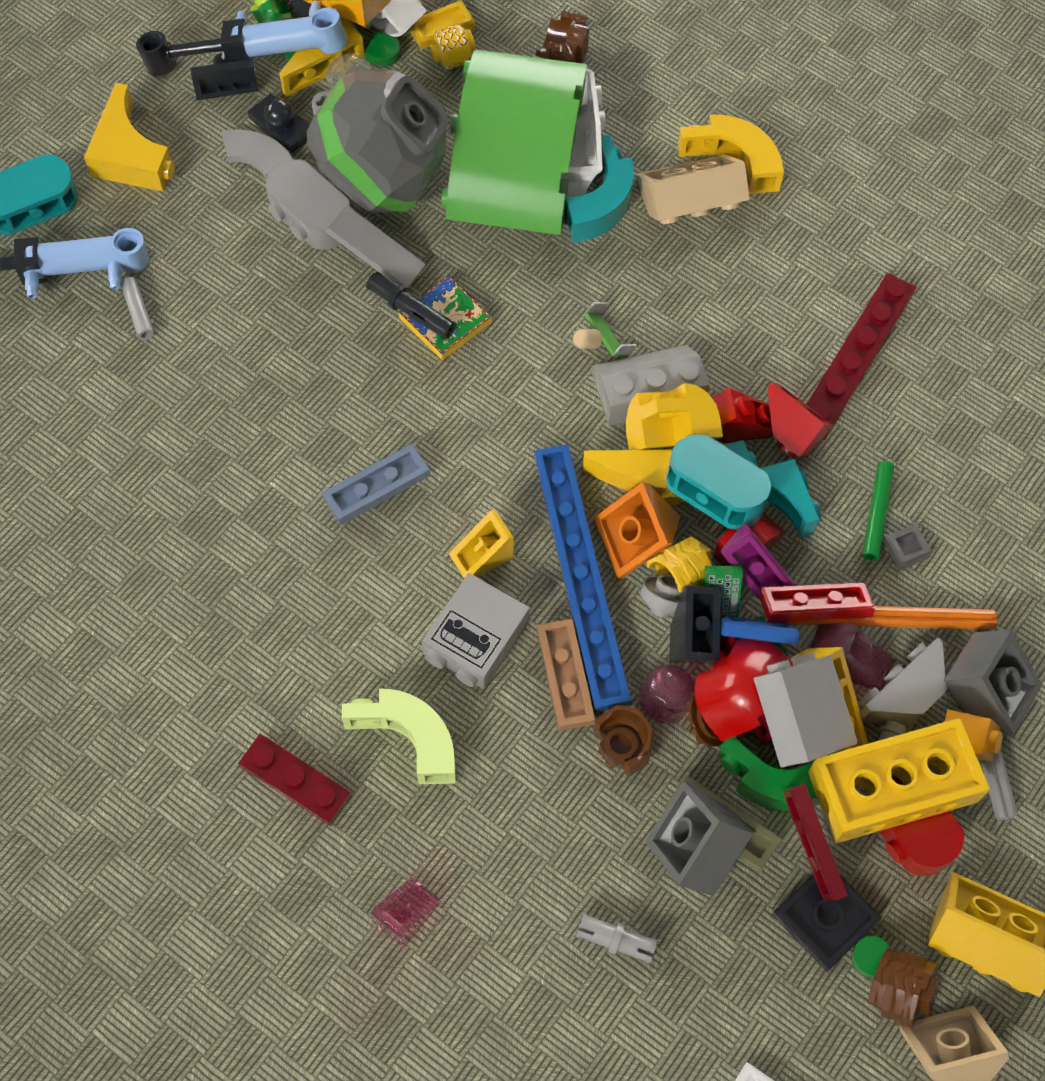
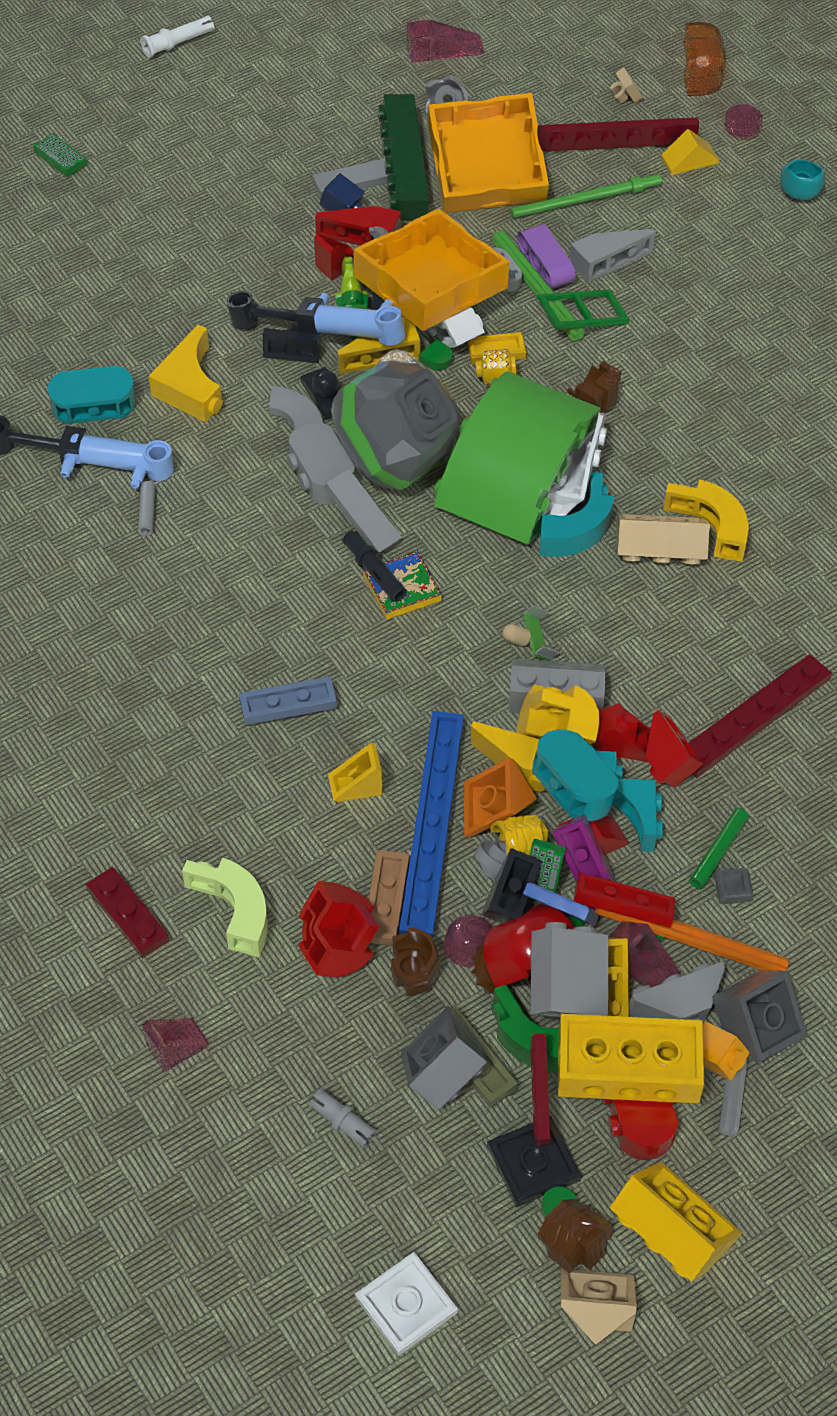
camera: 20 degrees right, 10 degrees down
light grey brick [422,573,530,689] -> none
none -> red brick [298,880,380,977]

